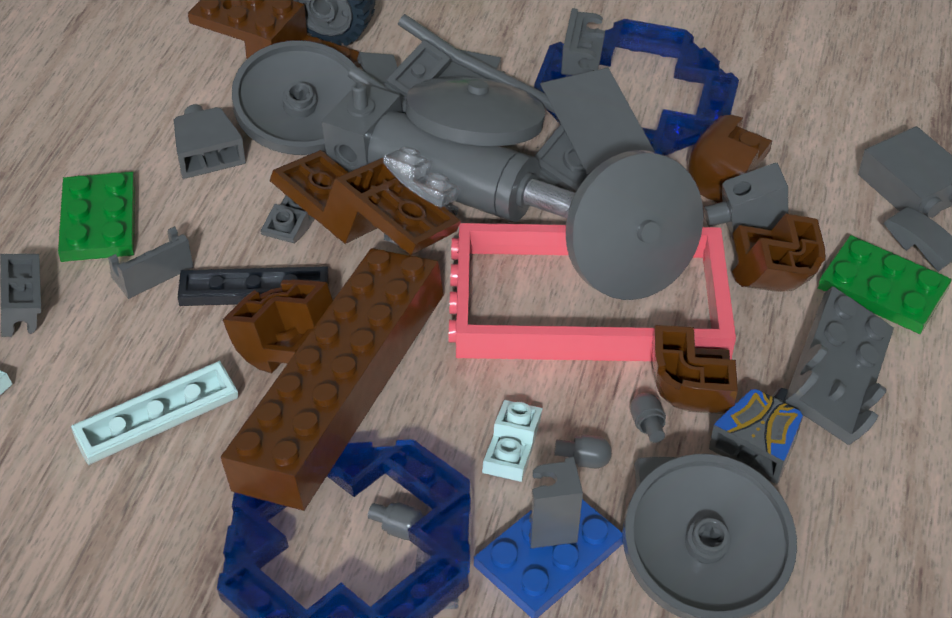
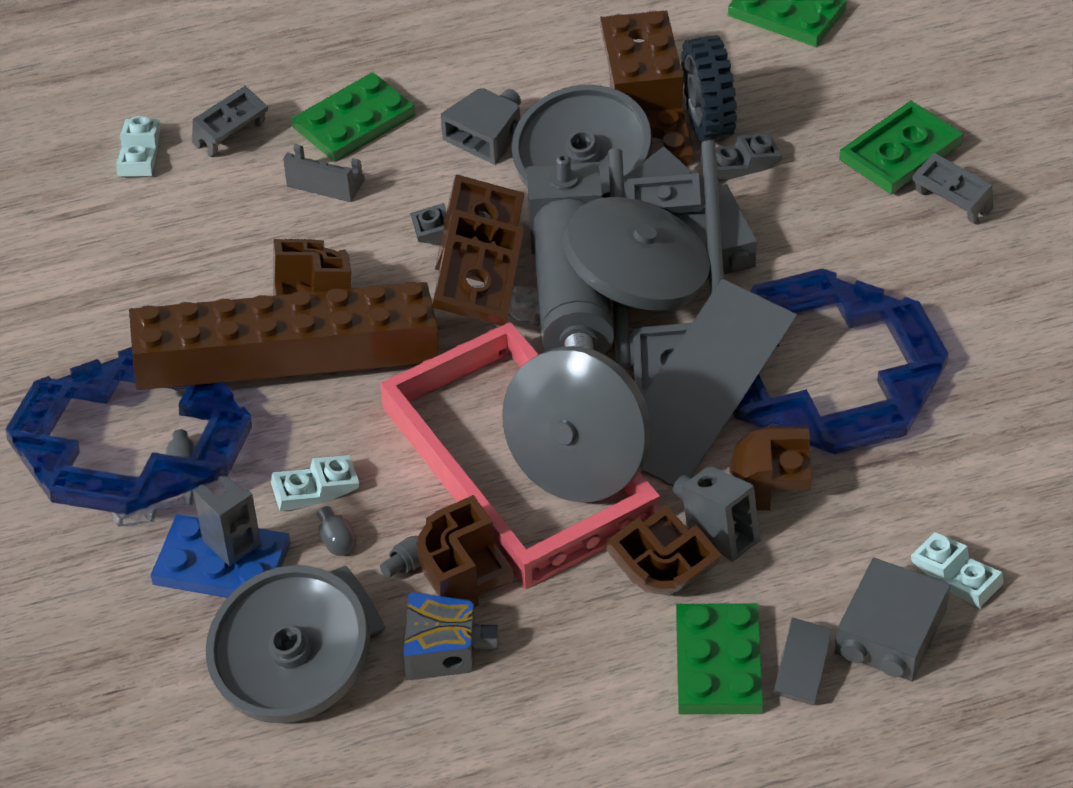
camera: 60 degrees right, 0 degrees up
light aqua brick [71,361,238,465] -> none
black tile [177,266,329,306] -> none
clear slope [383,147,460,208] -> none
dark grey hinge [561,8,605,75] -> none
dark grey hinge [784,286,894,445] -> none
none -> dark grey slope [700,133,782,181]
none -> light aqua slope [911,532,1004,608]

